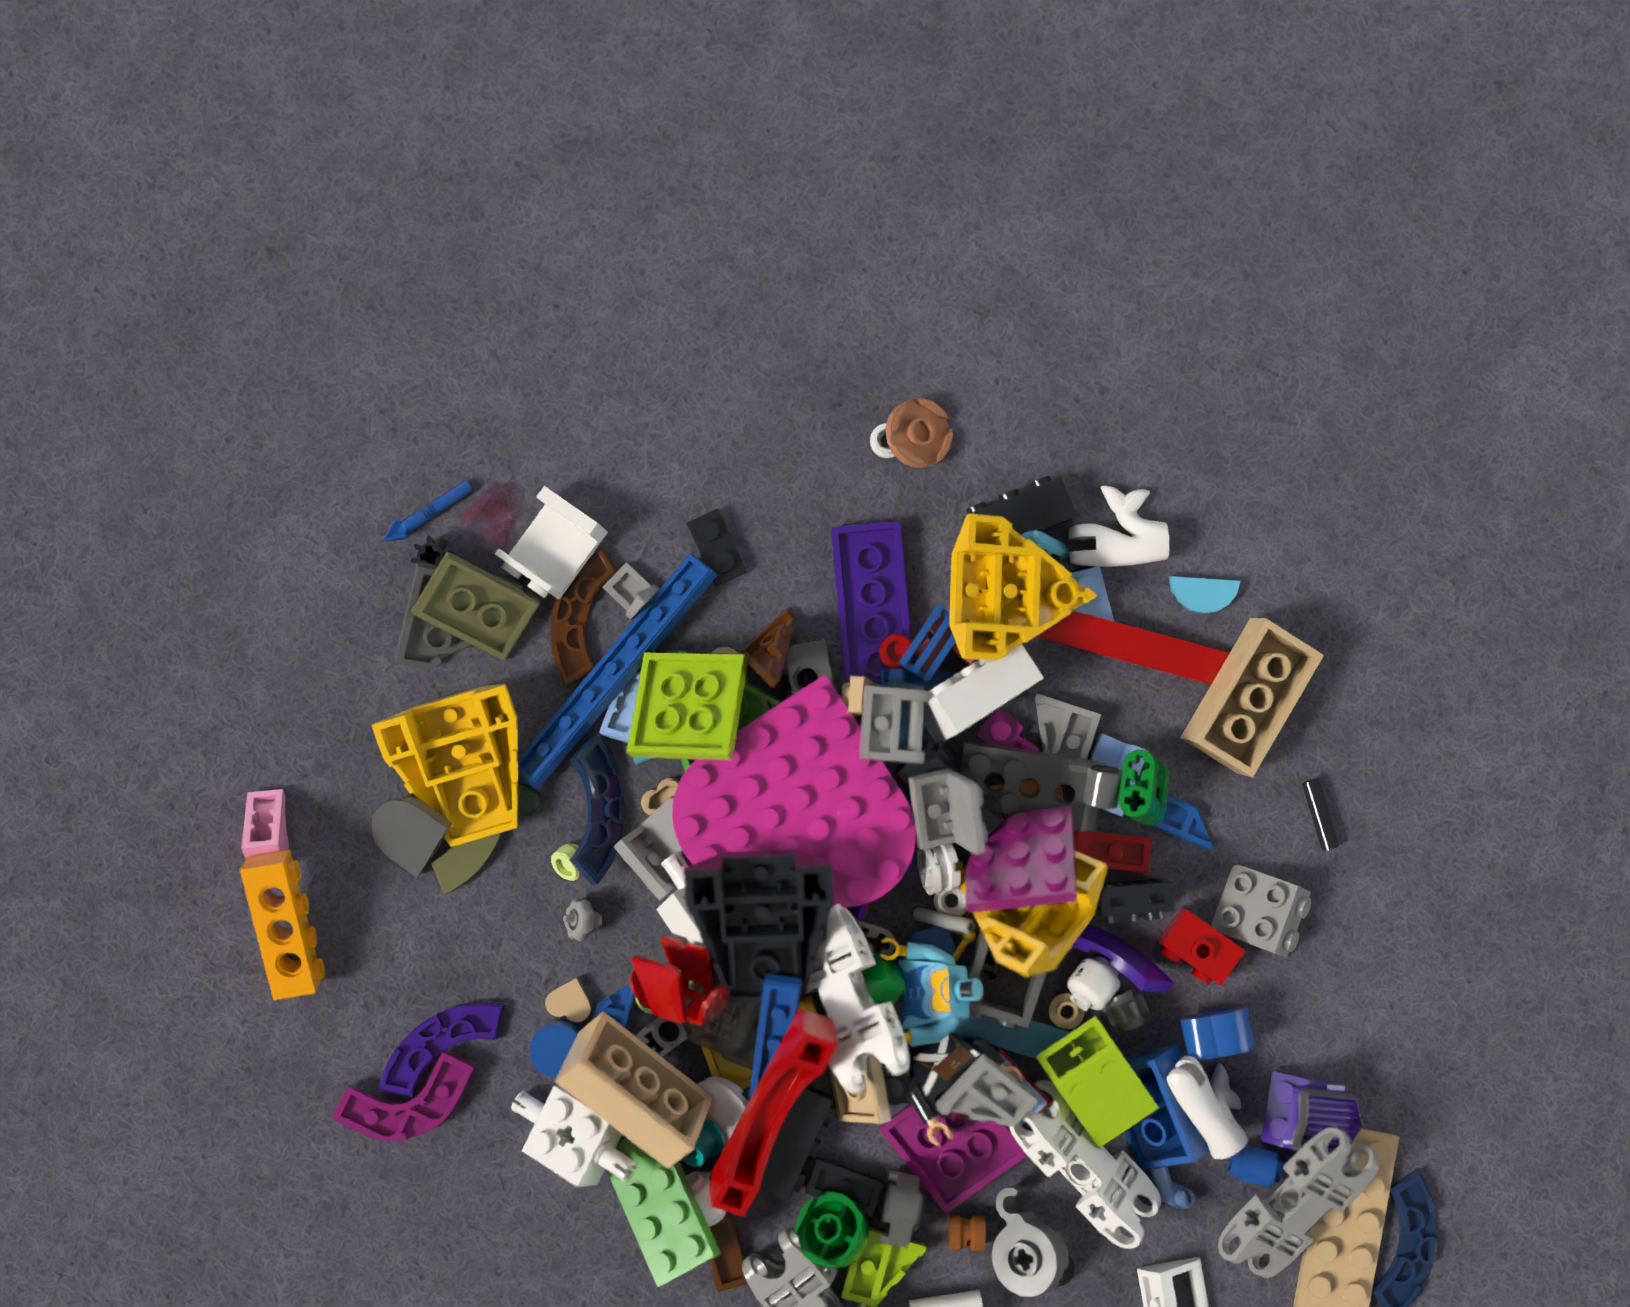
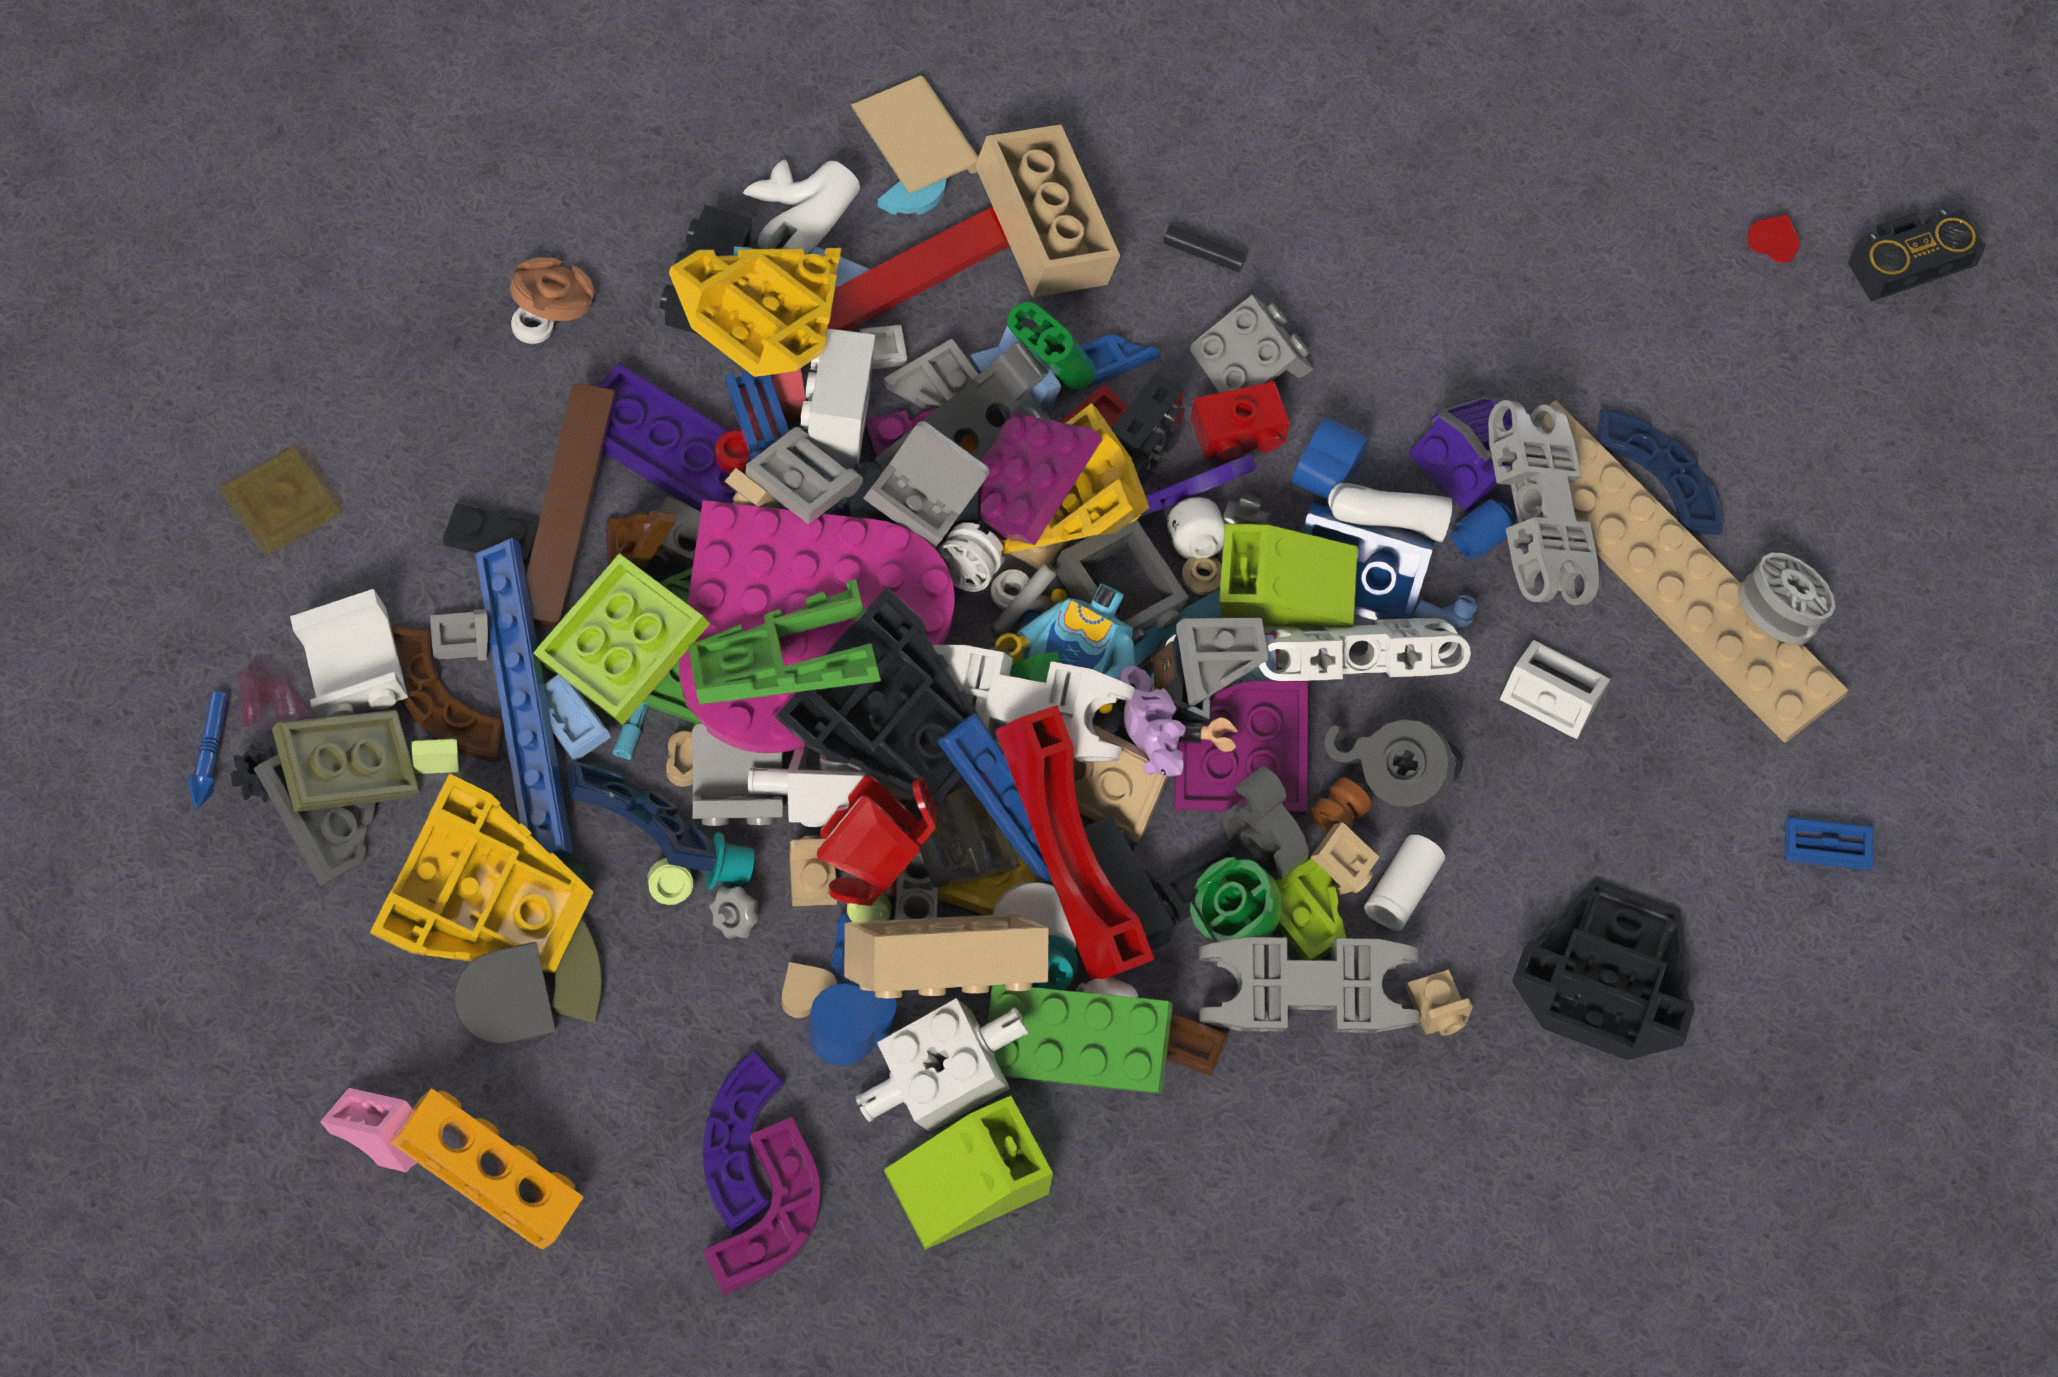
camera: 60 degrees left, 25 degrees down
none -> clear yellow tile [220,447,340,556]
none -> yellowish green tile [412,739,459,774]
none -> reddish brown tile [526,383,616,627]
none -> bright green wing [688,579,881,704]
none -> teal piece [704,832,755,890]
none -> tan bracket [789,835,837,906]
none -> tan piece [851,76,978,194]
none -> white tile [859,325,907,369]
none -> lime slope [884,1096,1053,1250]
none -> lavender animal [1119,666,1186,777]
none -> tan bracket [1311,822,1380,896]

